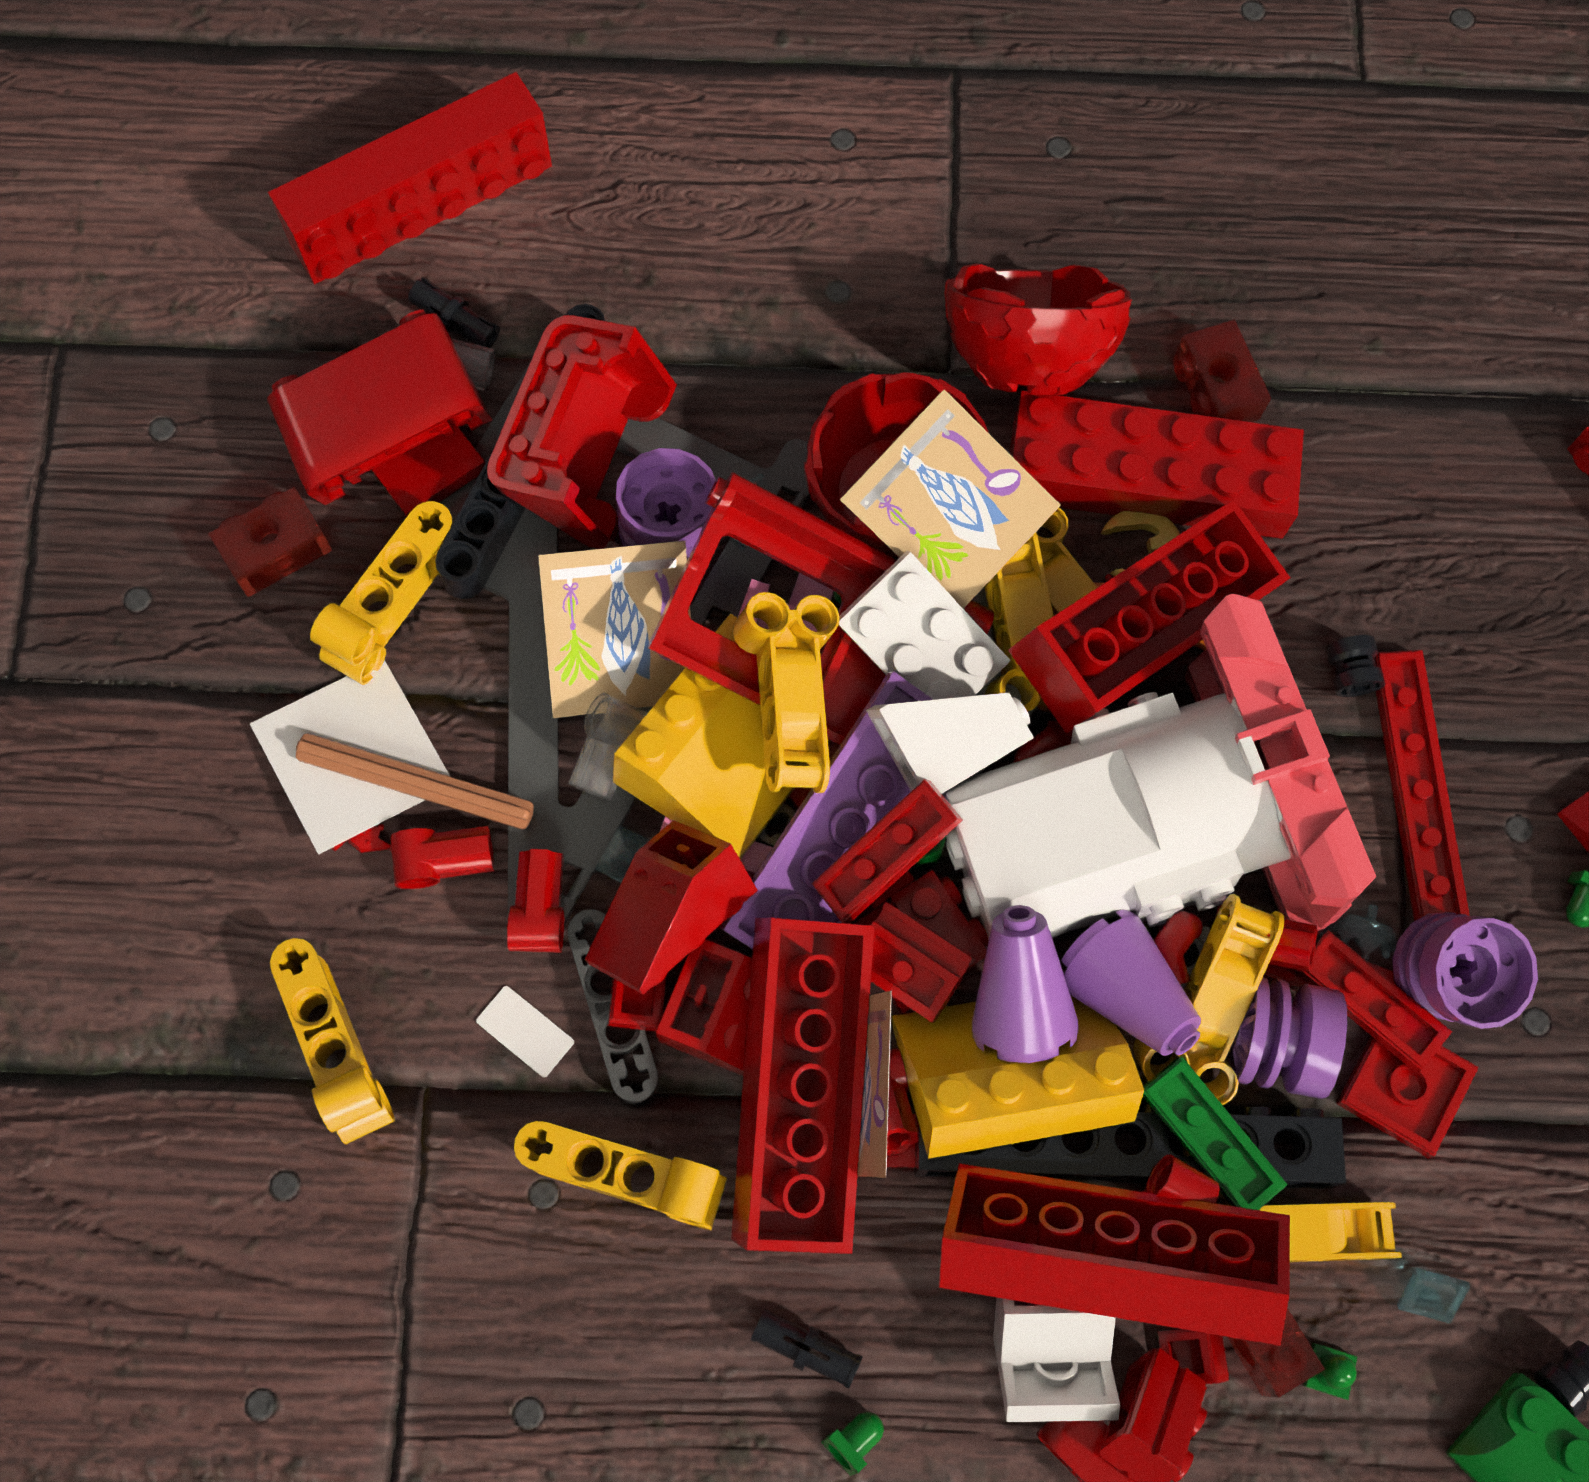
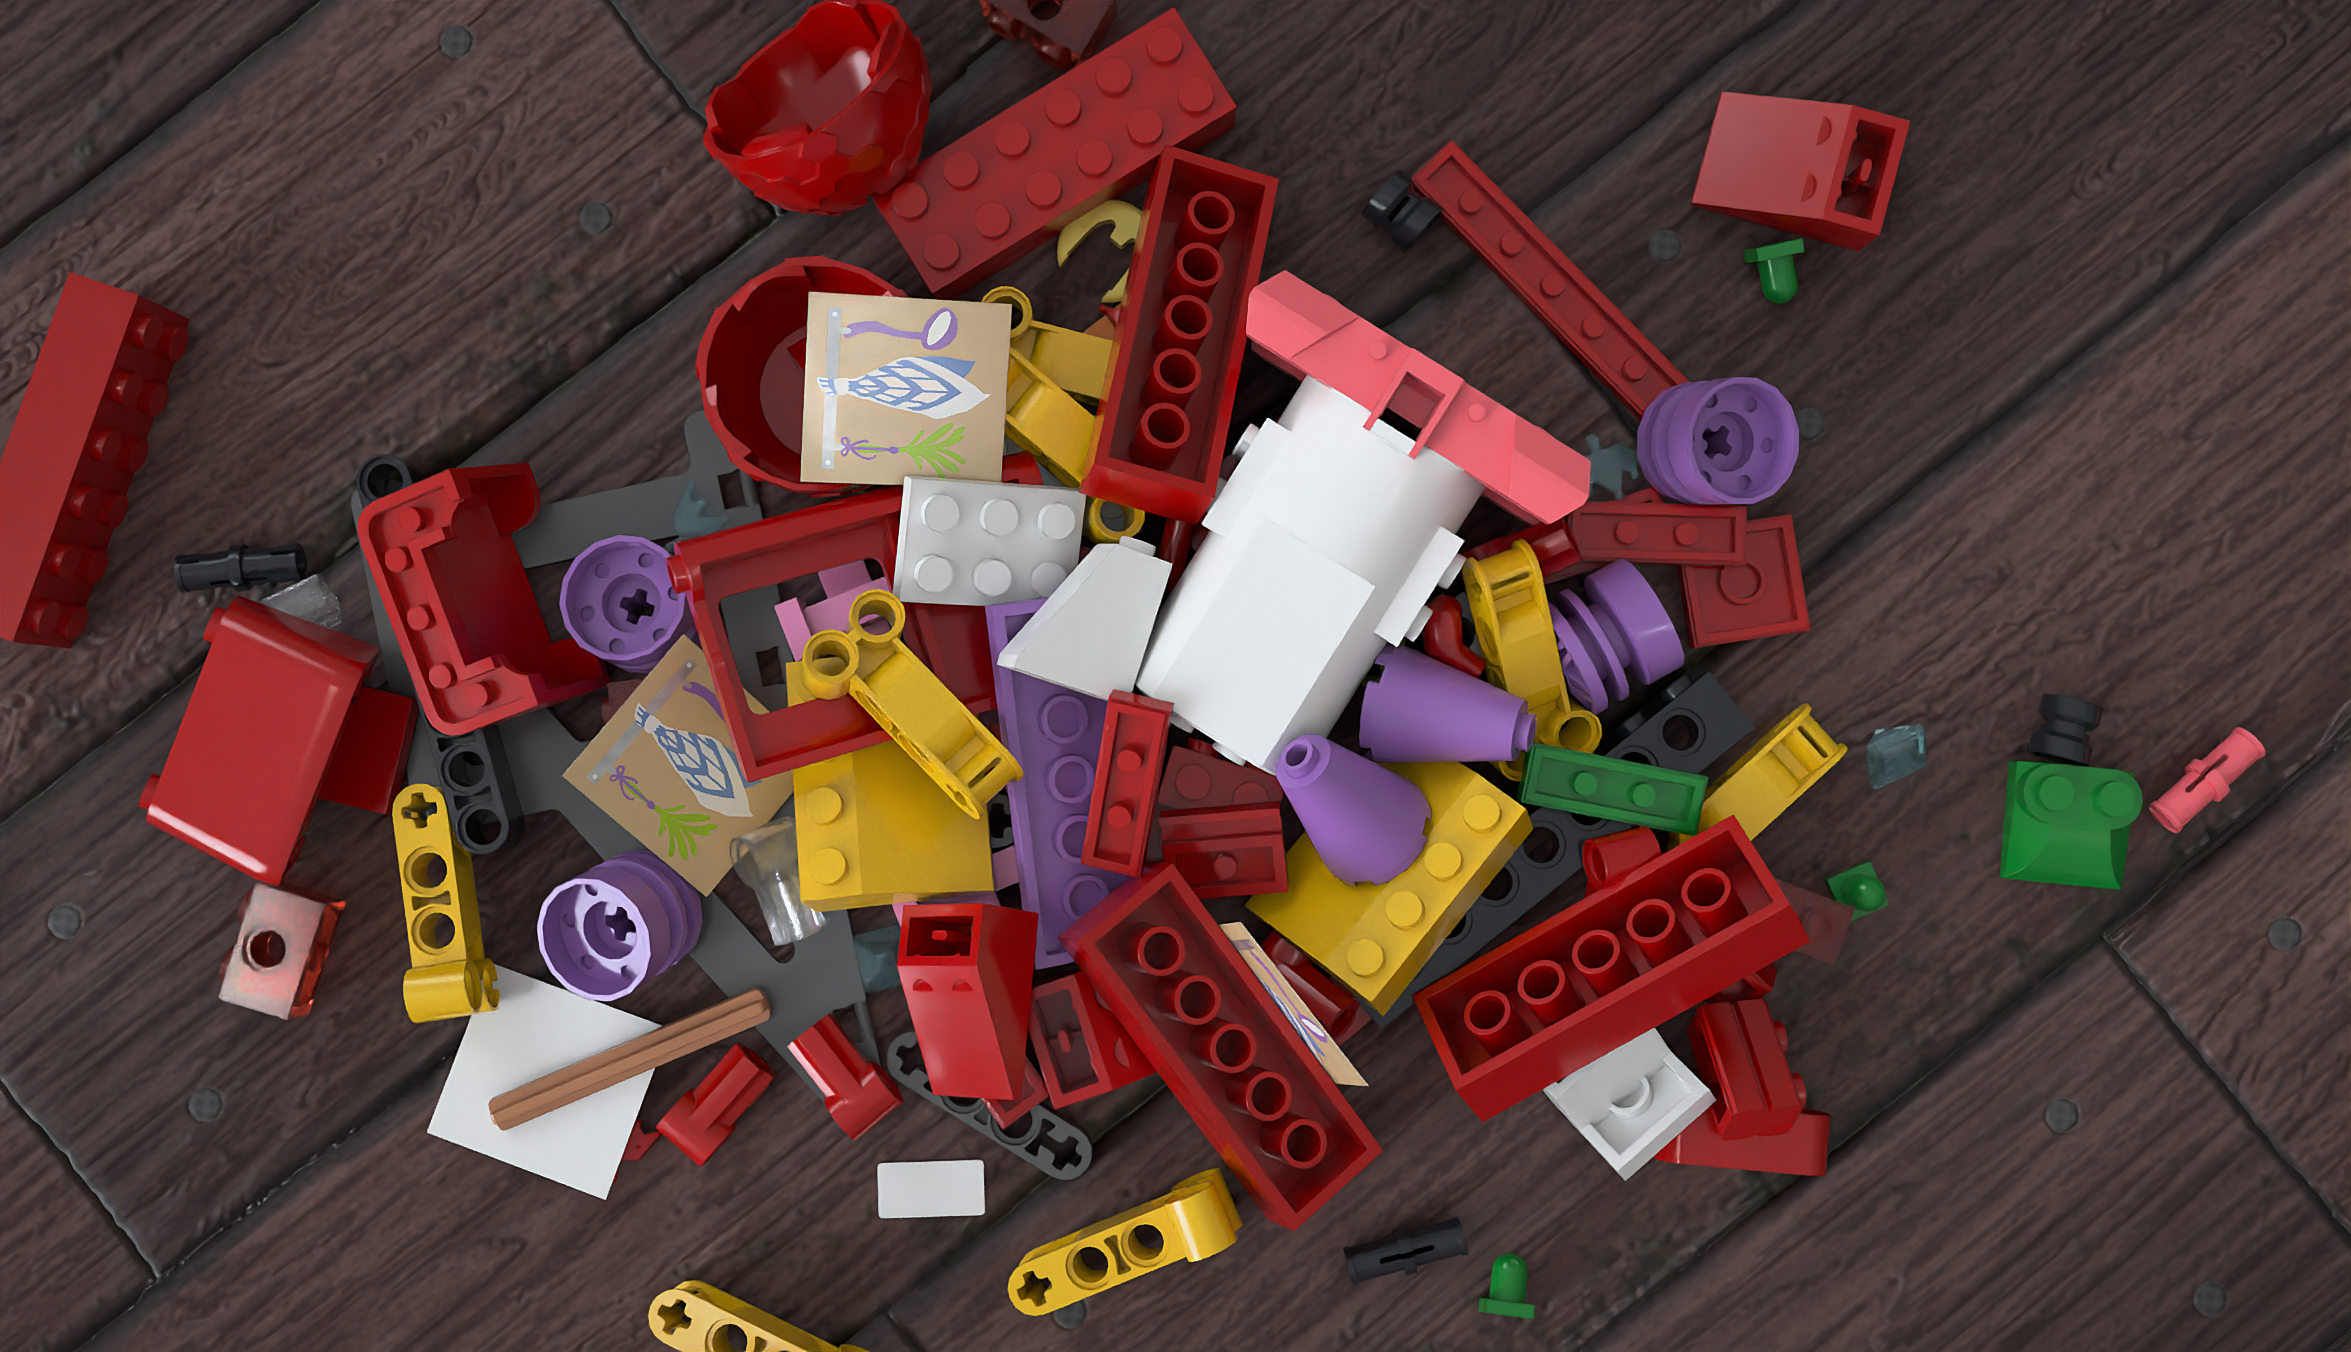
camera: 40 degrees left, 15 degrees up
none -> medium lavender wheel [537,849,703,1001]

